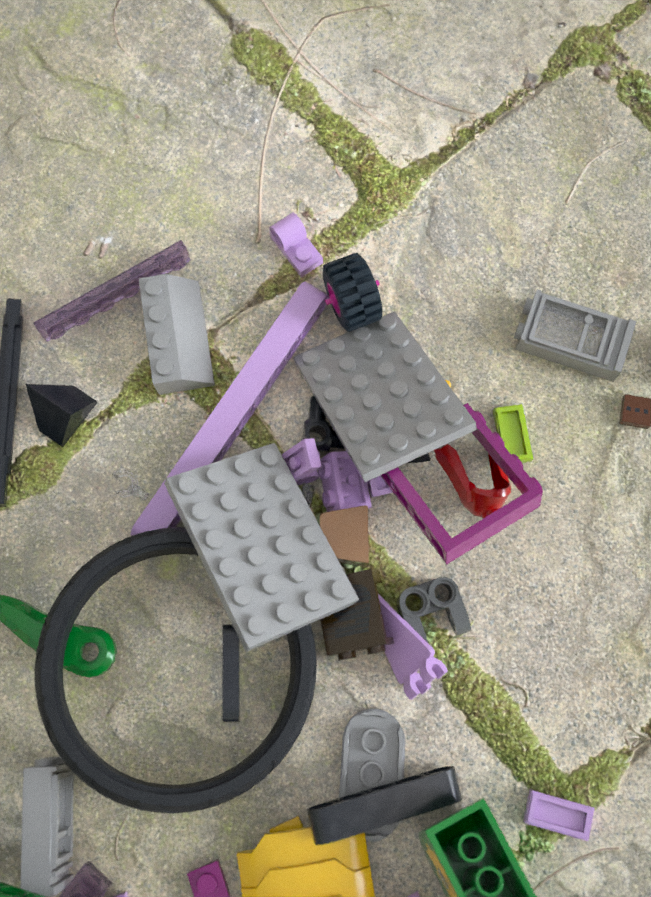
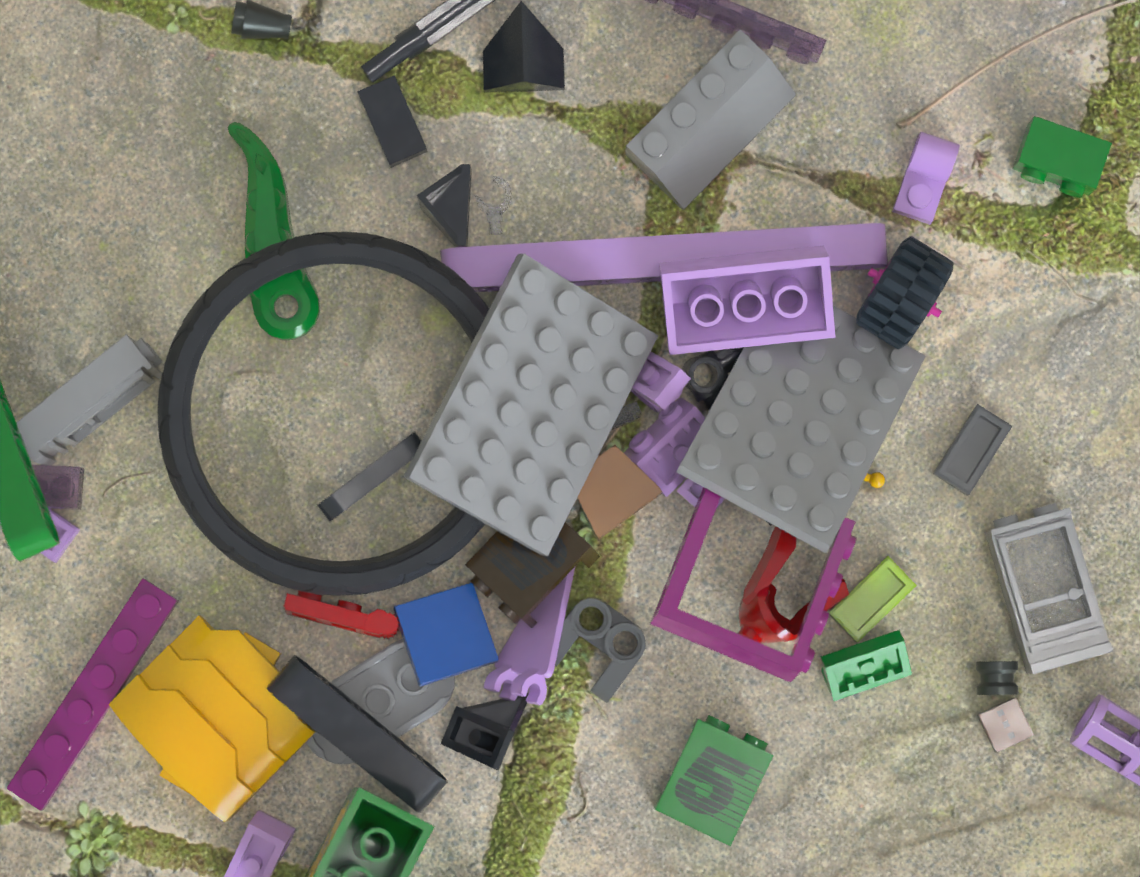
camera: 50 degrees right, 10 degrees up
none -> red hinge [283,590,399,640]
none -> black tile [357,75,428,168]
none -> blue tile [393,583,499,687]
none -> black slope [417,164,472,247]
none -> black slope [441,693,529,770]
none -> green panel [654,715,774,846]
none -> lavender slope [659,245,836,355]
none -> bracket [820,630,912,701]
none -> dark grey tile [933,404,1013,496]
none -> pearl dark grey wheel [976,661,1019,695]
none -> green brick [1012,116,1112,198]

